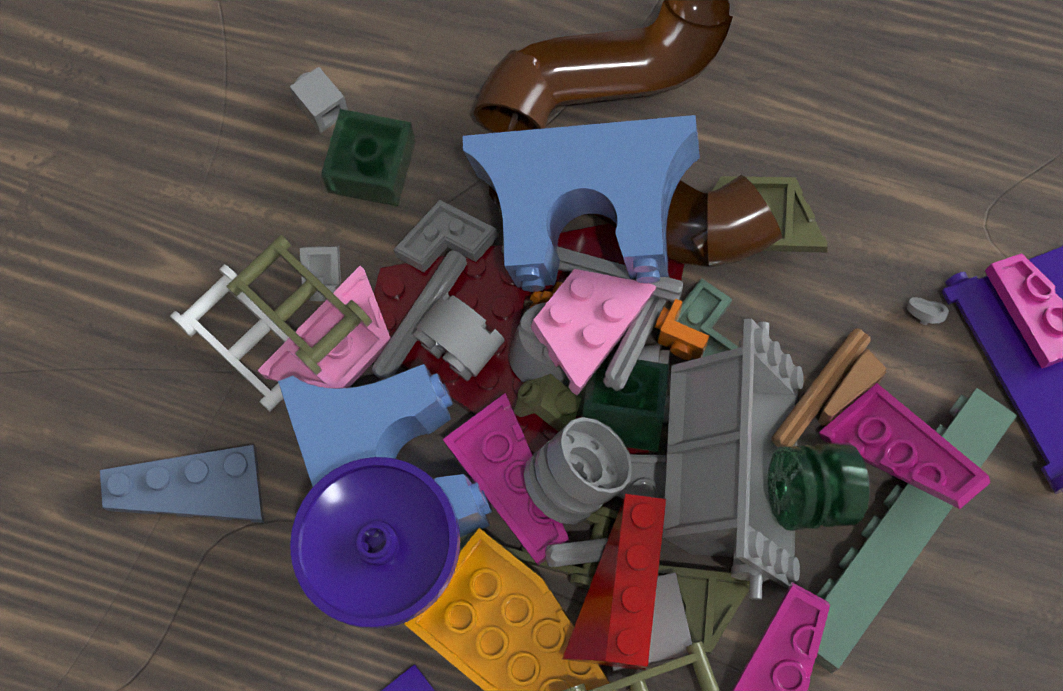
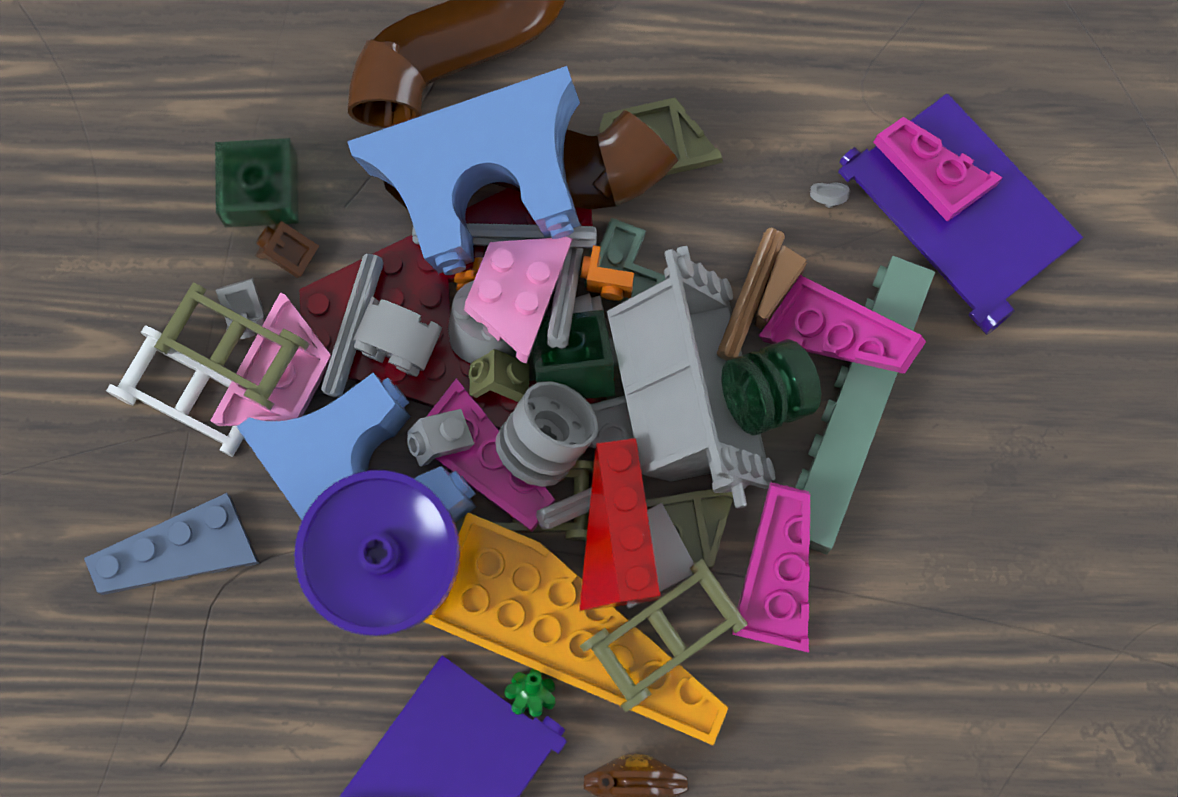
camera: 20 degrees left, 5 degrees up
light grey brick [290,67,349,133] -> none
light grey tile [393,200,499,272] -> none
none -> reddish brown bracket [255,221,319,278]
none -> light grey bracket [407,409,474,467]

